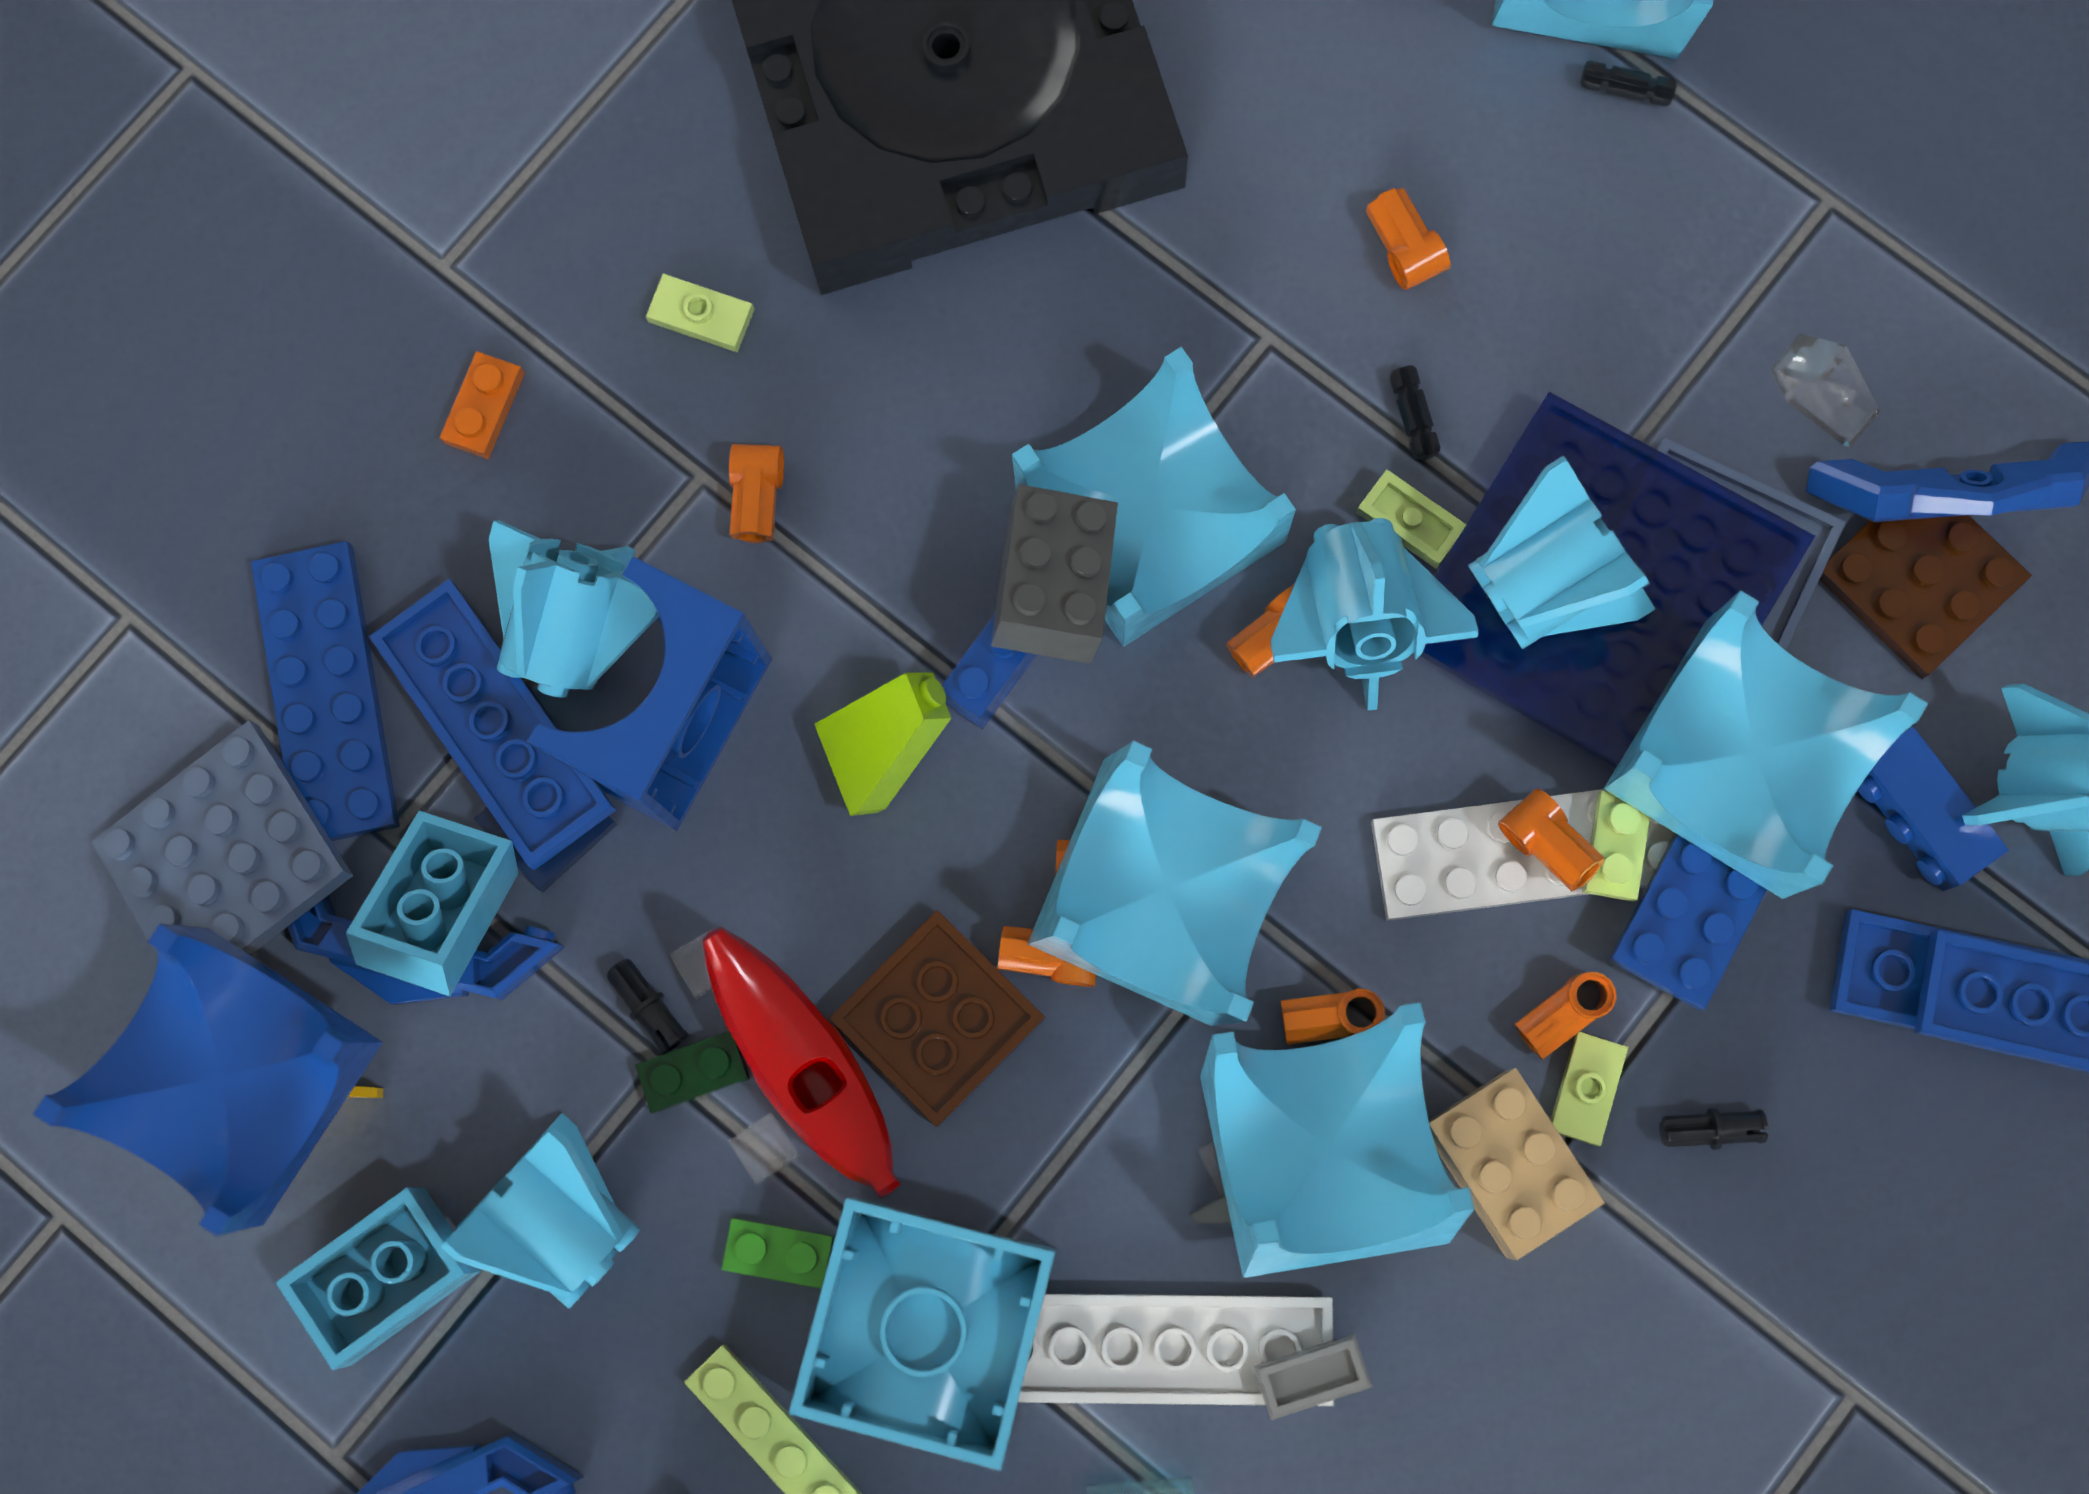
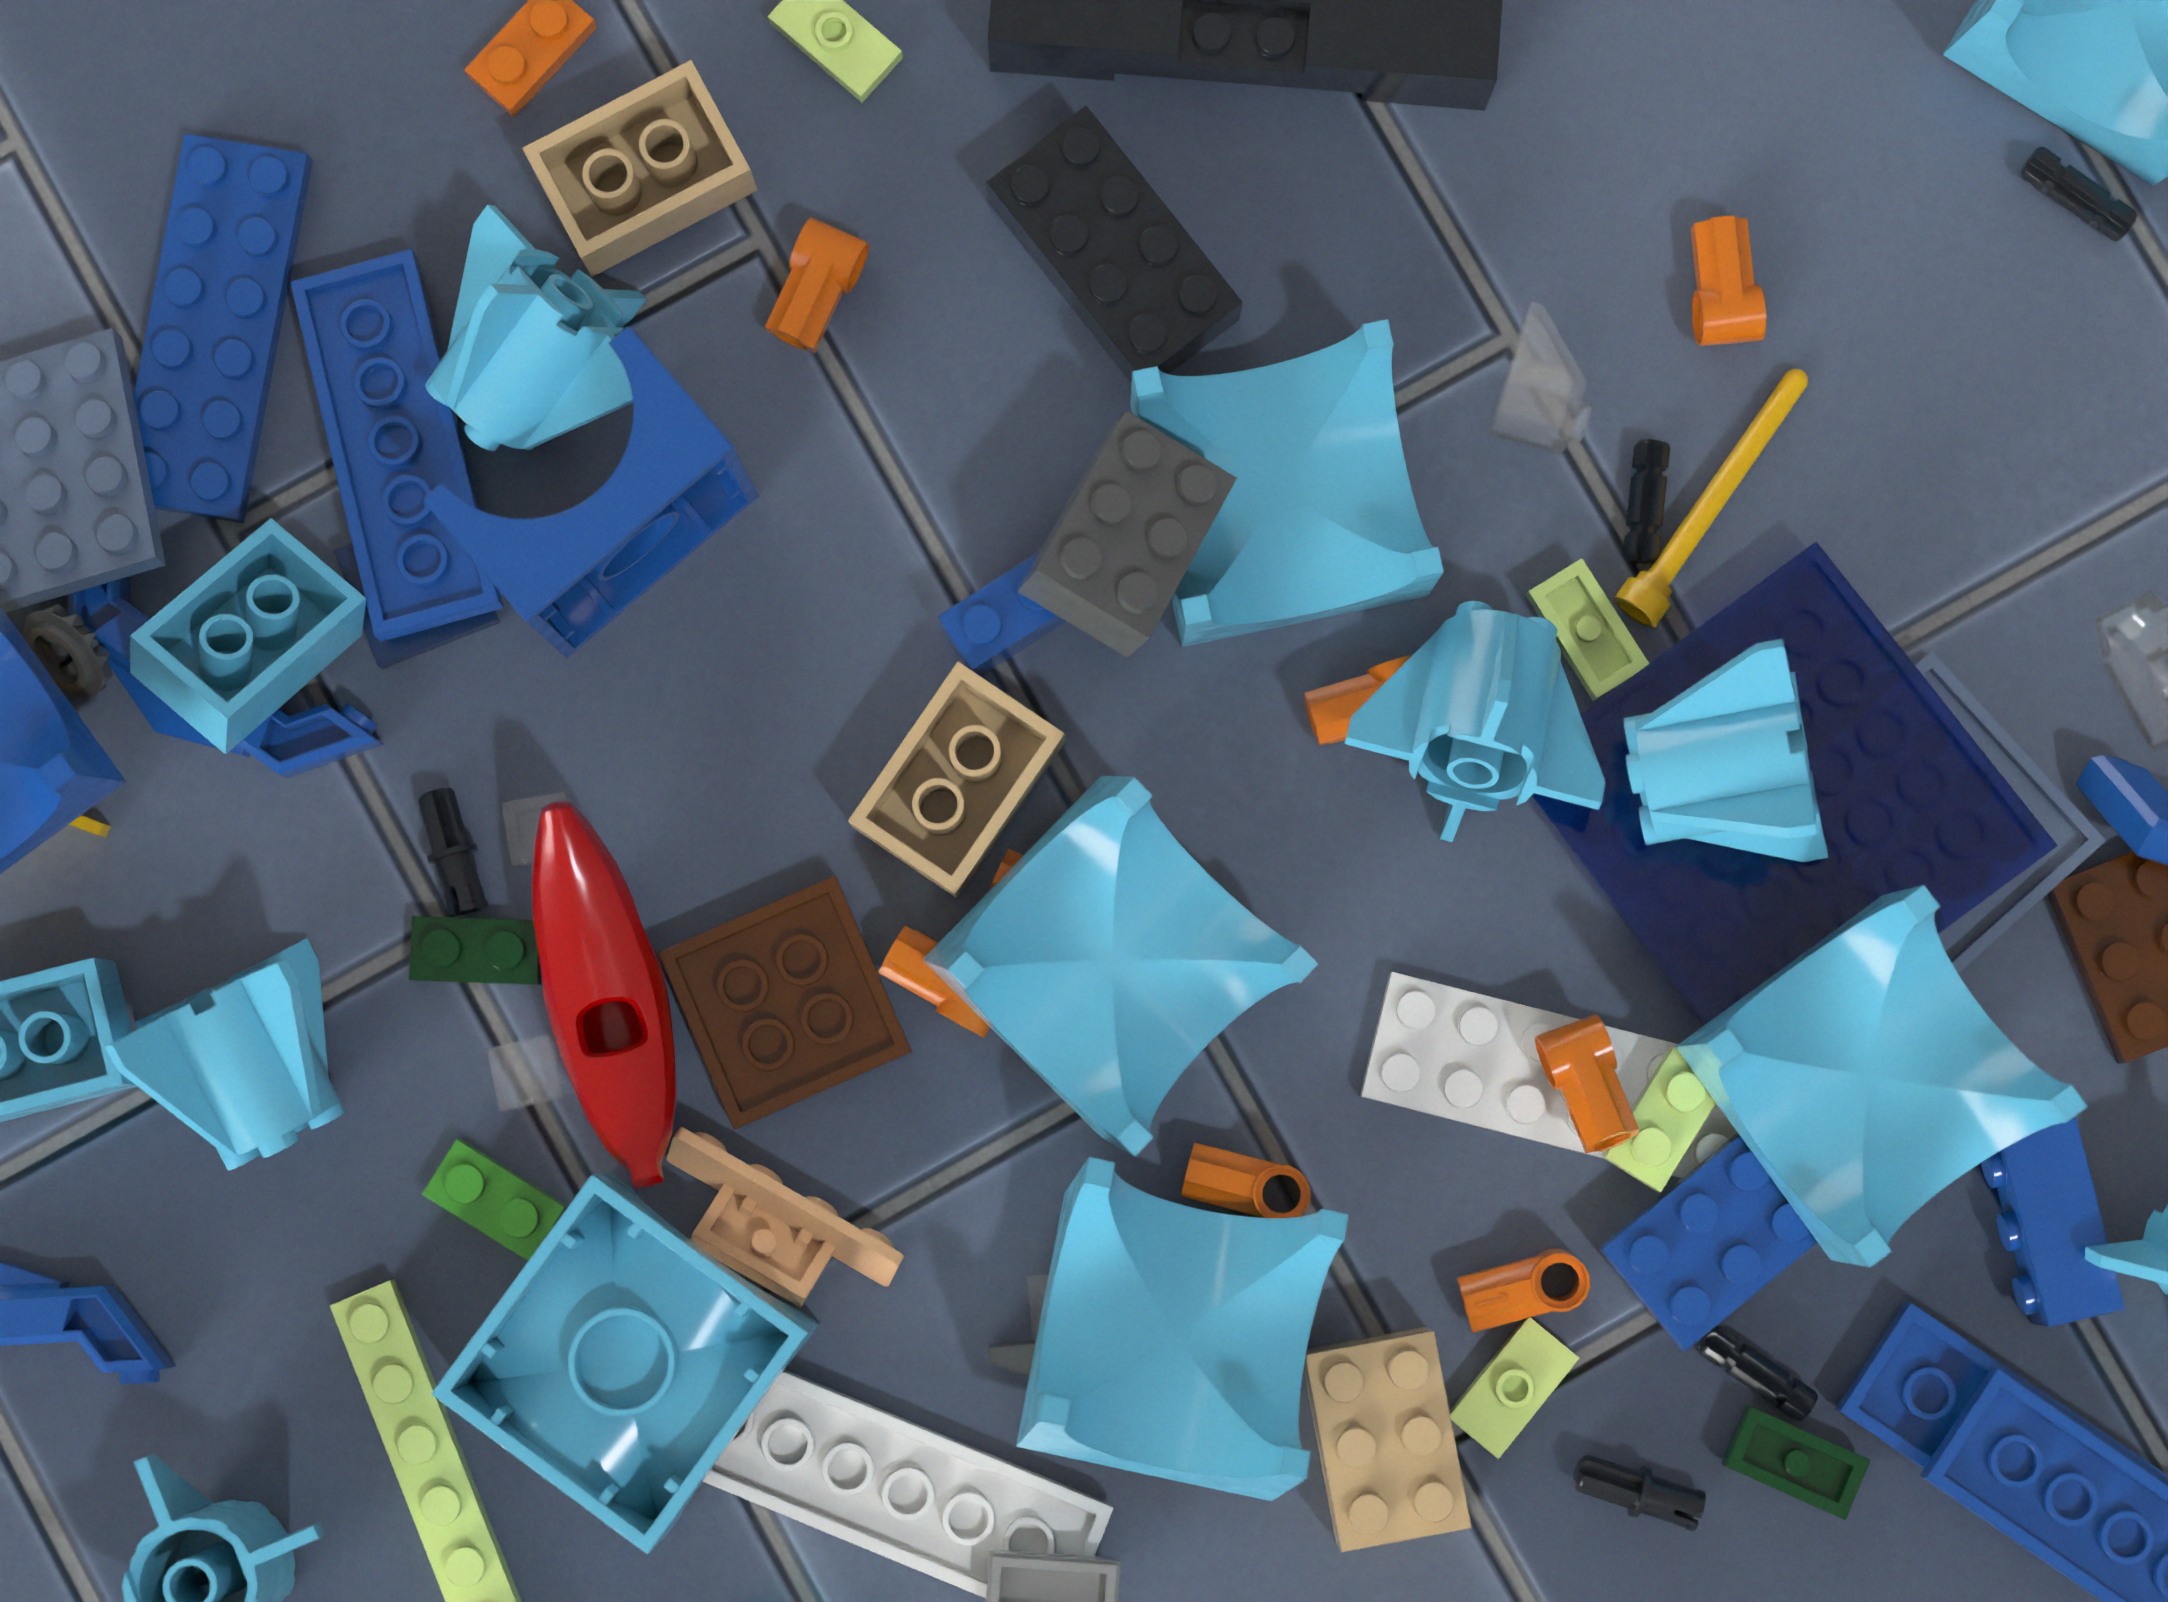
camera: 15 degrees right, 5 degrees up
lime slope [814,672,951,816] -> none
none -> dark grey gear [24,604,113,698]
none -> tan brick [522,60,758,277]
none -> light nougat bracket [666,1127,904,1308]
none -> tan brick [848,662,1065,899]
none -> black brick [986,106,1243,384]
none -> clear slope [1489,301,1592,455]
none -> yellow piece [1613,368,1808,628]
none -> black axle [1697,1325,1818,1421]
none -> dark green plate [1721,1404,1871,1520]

